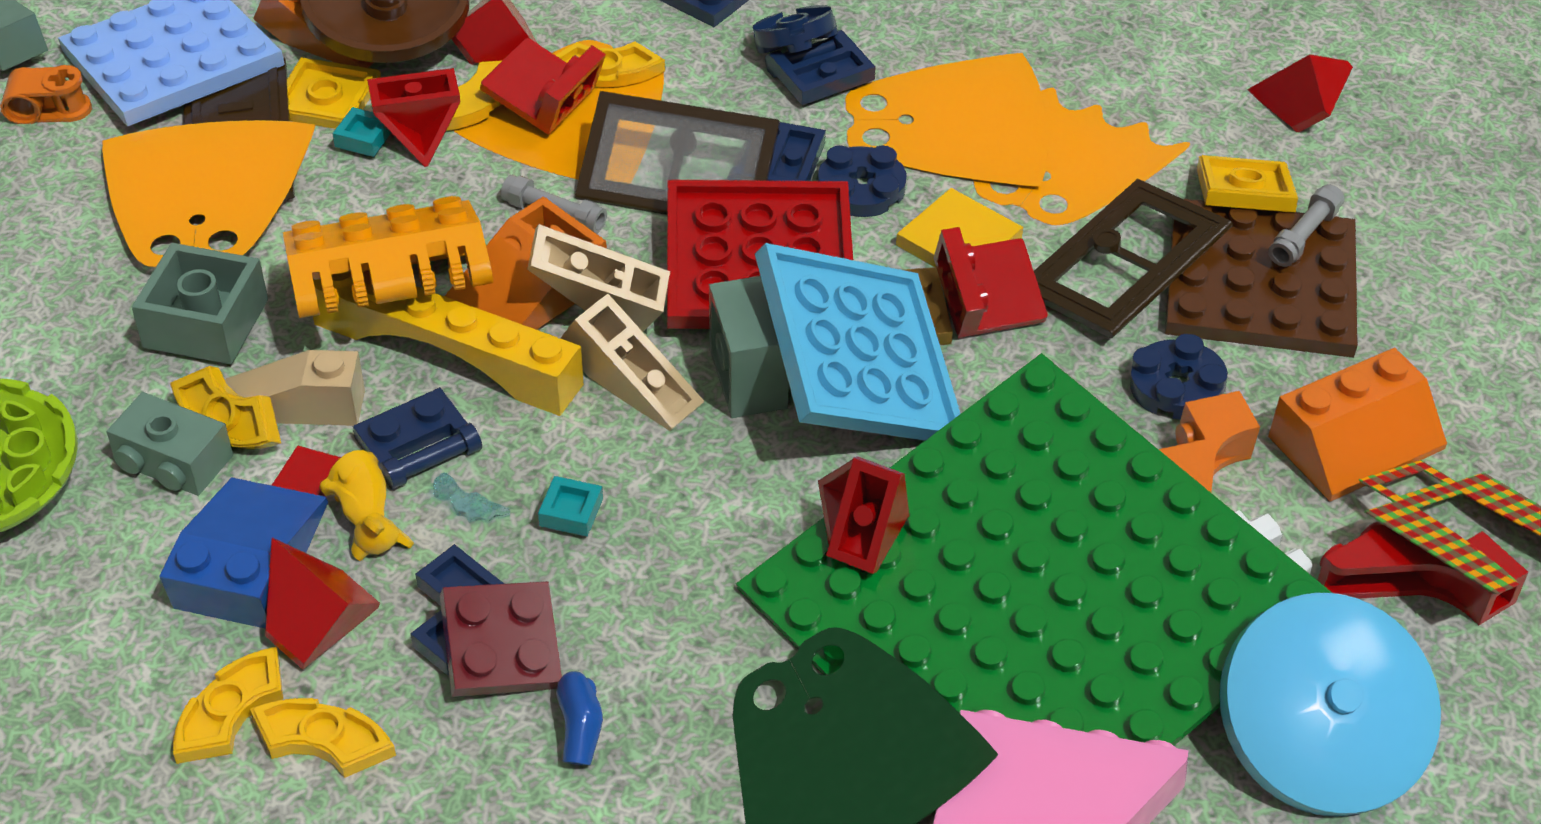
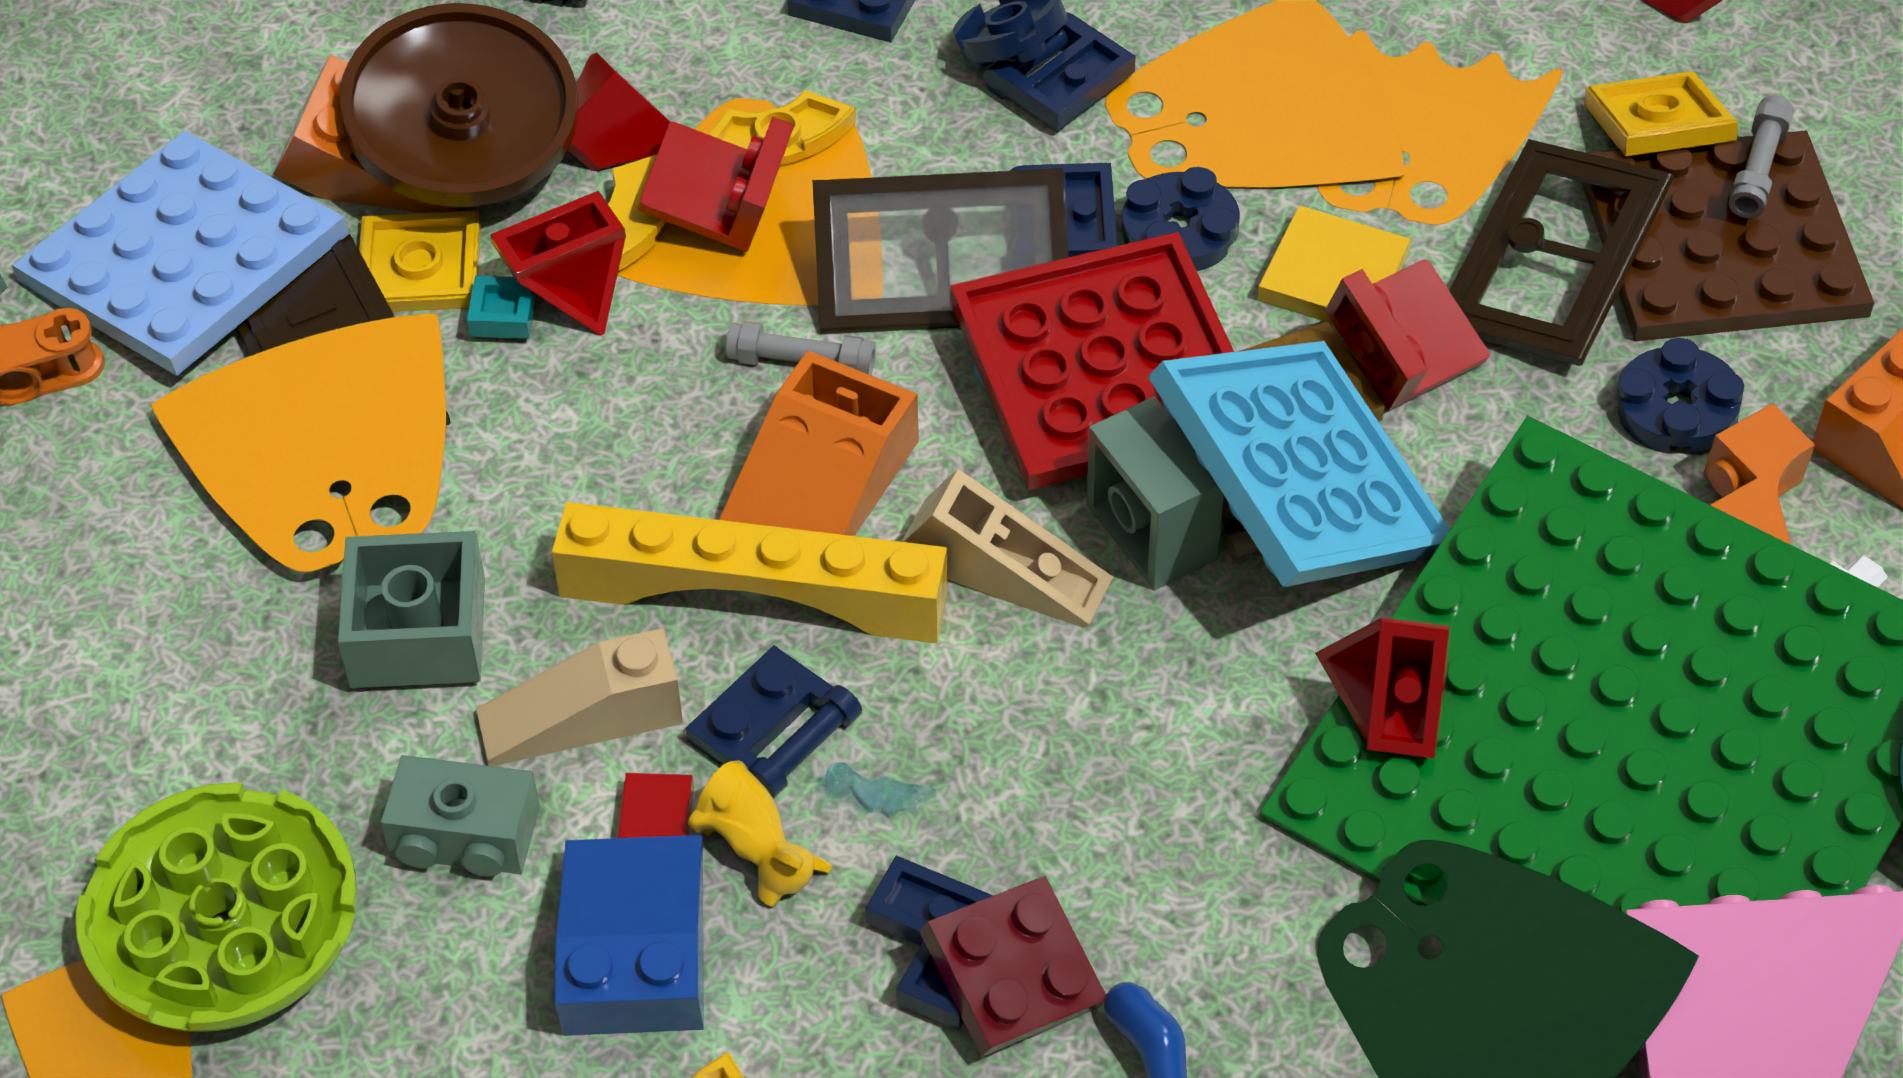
camera: 15 degrees left, 5 degrees up
yellow tile [170,366,281,449] -> none
red slope [265,537,380,670] -> none
light orange slope [283,196,493,318] -> none
tan slope [527,224,670,332] -> none
teal plate [538,476,603,537] -> none

